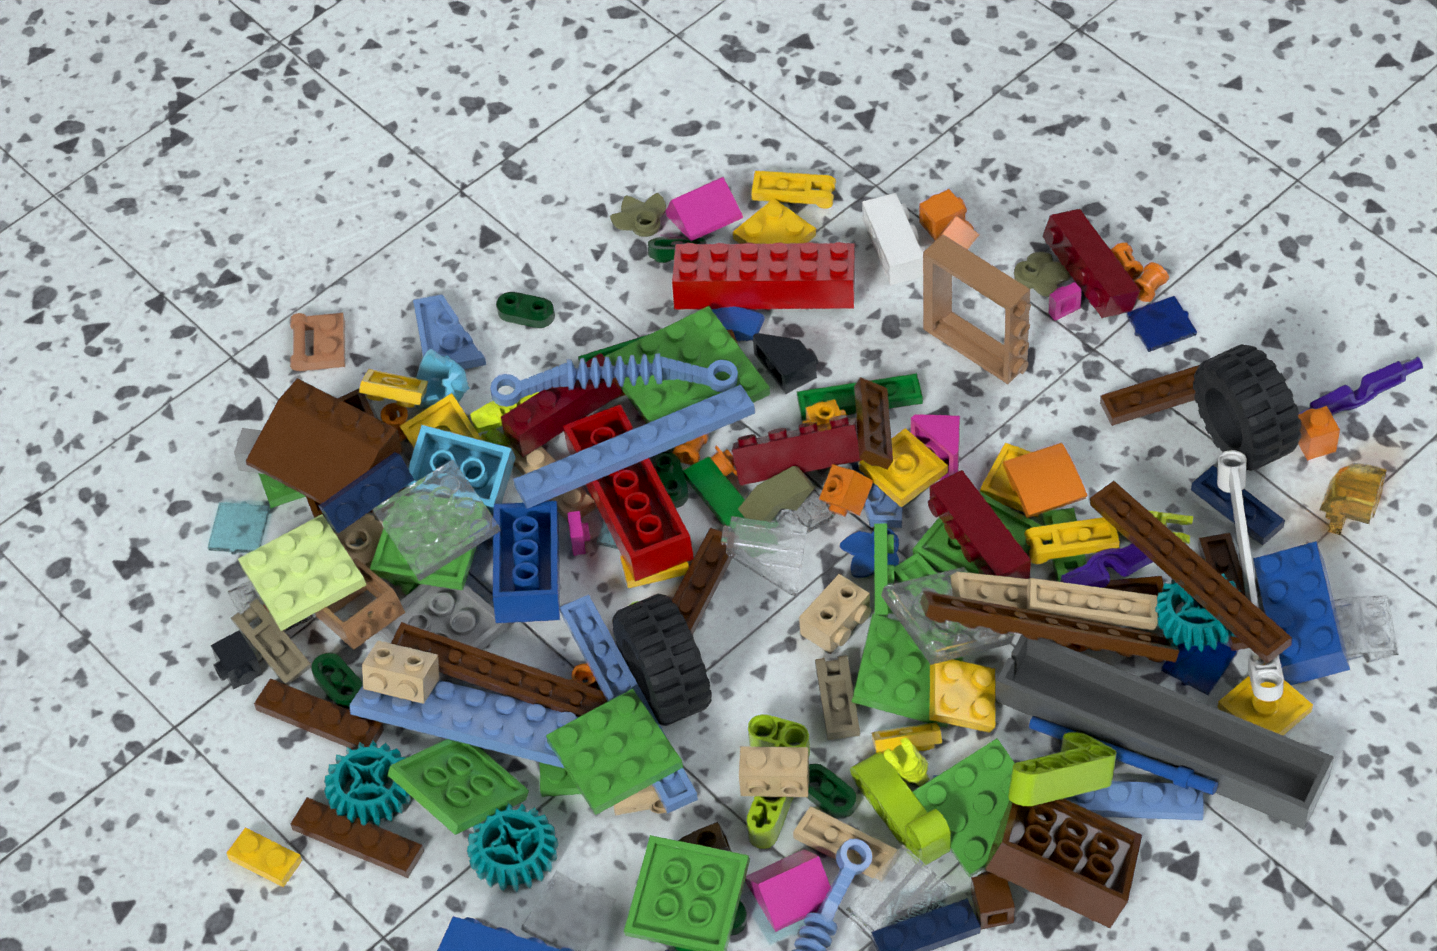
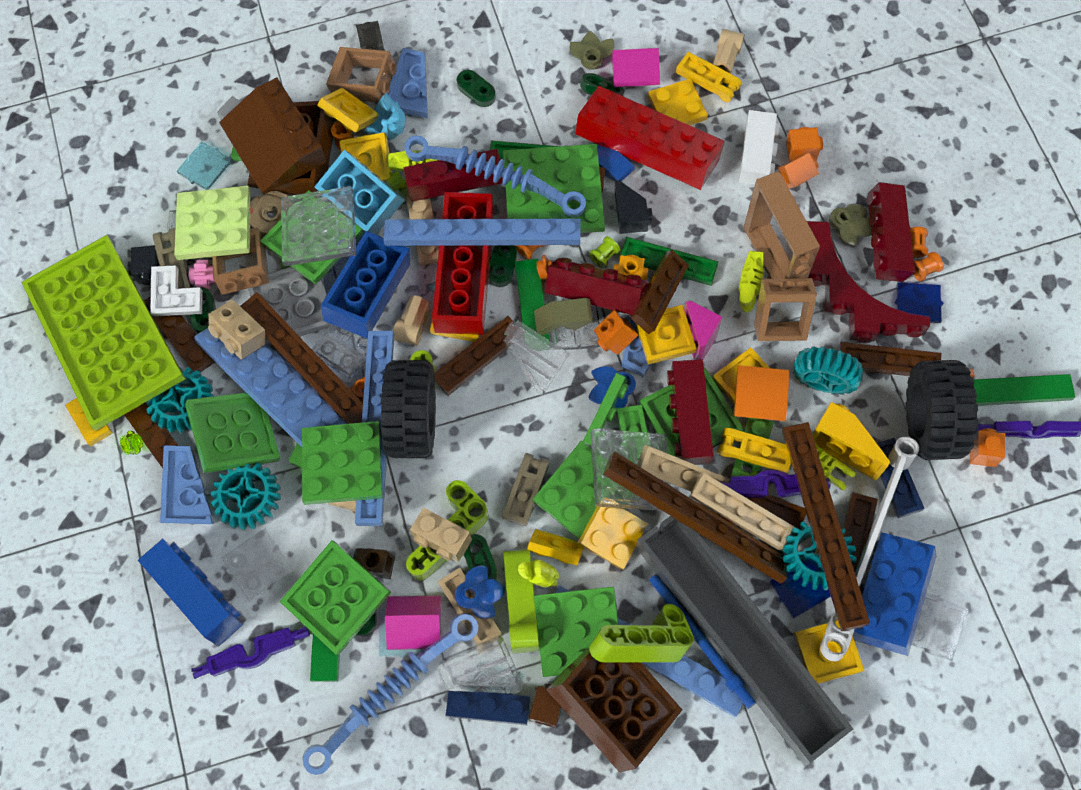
camera: 25 degrees right, 15 degrees up
nougat plate [290,313,345,371] -> none
dark blue plate [318,452,414,533] -> none
dark pink plate [567,511,591,556] -> none
tan brick [799,574,871,654] -> none
dark pink plate [1048,282,1082,321] -> none
clear yellow brick [1319,463,1387,535] -> none
none -> lime plate [21,235,185,431]
none -> clear neon green plate [120,431,143,455]
none -> white plate [150,266,203,316]
none -> medium blue wing [160,445,214,524]
none -> bright pink gear [189,260,216,290]
none -> clear slope [312,325,368,379]
none -> medium nougat window [326,47,397,102]
none -> clear smoke brick [356,21,385,51]
none -> tan piece [393,295,429,346]
none -> blue plate [455,565,505,619]
none -> lime bush [589,236,621,268]
none -> tan piece [713,29,745,74]
none -> neon yellow hinge [738,251,764,313]
none -> medium nougat window [754,278,817,342]
none -> teal gear [793,346,863,395]
none -> dark red arch [807,221,930,343]
none -> yellow slope [813,402,890,481]
none -> green tile [973,374,1075,406]

